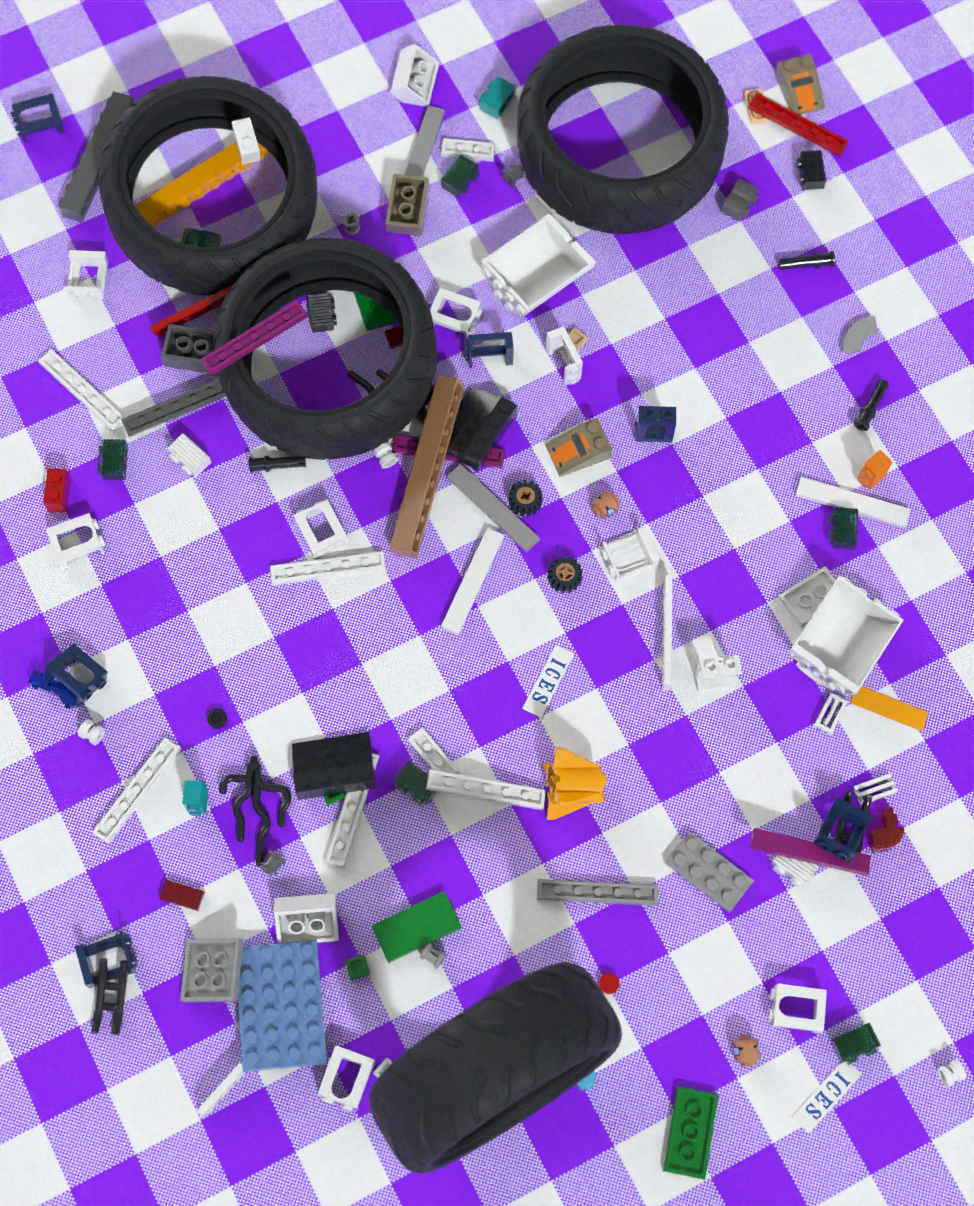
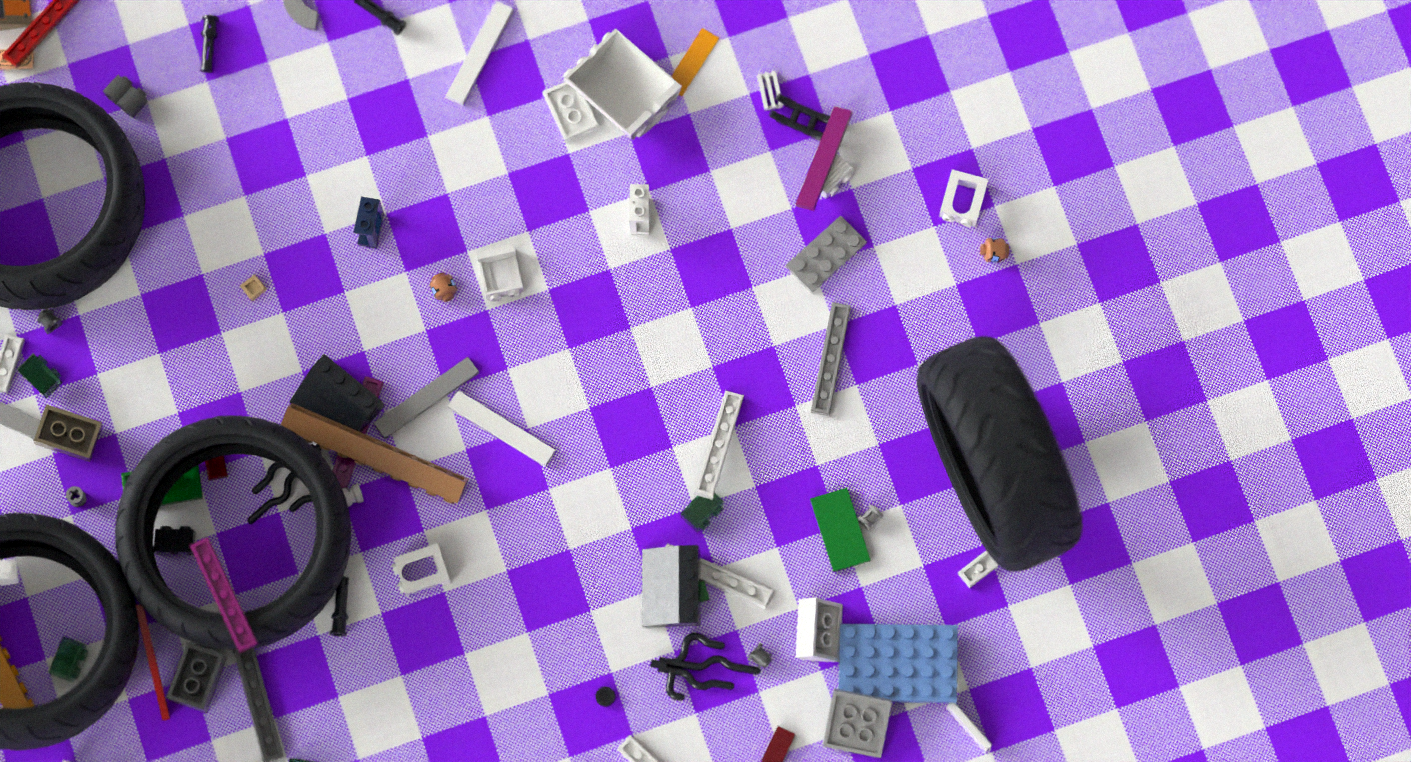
camera: 80 degrees left, 5 degrees up
white brick [167,433,211,478] -> none
teal brick [182,780,209,816] -> none
white tile [270,551,386,586] -> none
white panel [318,1046,375,1112] -> none
green tile [345,954,370,981] -> none
white tile [407,727,459,774] -> none
white panel [430,287,483,340] -> none
dark blue panel [464,332,514,368] -> none
white cylinder [481,214,596,316] -> none
black wheel [509,480,543,517] -> none
white sticker [522,645,575,718] -> none
light orange brick [543,748,607,820] -> none
dark tan slope [545,418,612,477] -> none
white panel [546,326,583,386] -> none
black wheel [548,556,583,593] -> none
red tile [599,973,620,995] -> none
white tile [662,575,672,691] -> none
green tile [663,1086,719,1180] -> none
white sticker [792,1058,862,1133] -> none
black brick [796,150,826,190] -> none
white tile [813,692,848,736] -> none
dark blue panel [814,797,873,863] -> none
brick [829,507,858,550] -> none
clear green brick [830,1022,881,1065] -> none
orange brick [858,450,893,490] -> none
clear red brick [869,808,904,853] -> none
white wheel [937,1059,967,1087] -> none

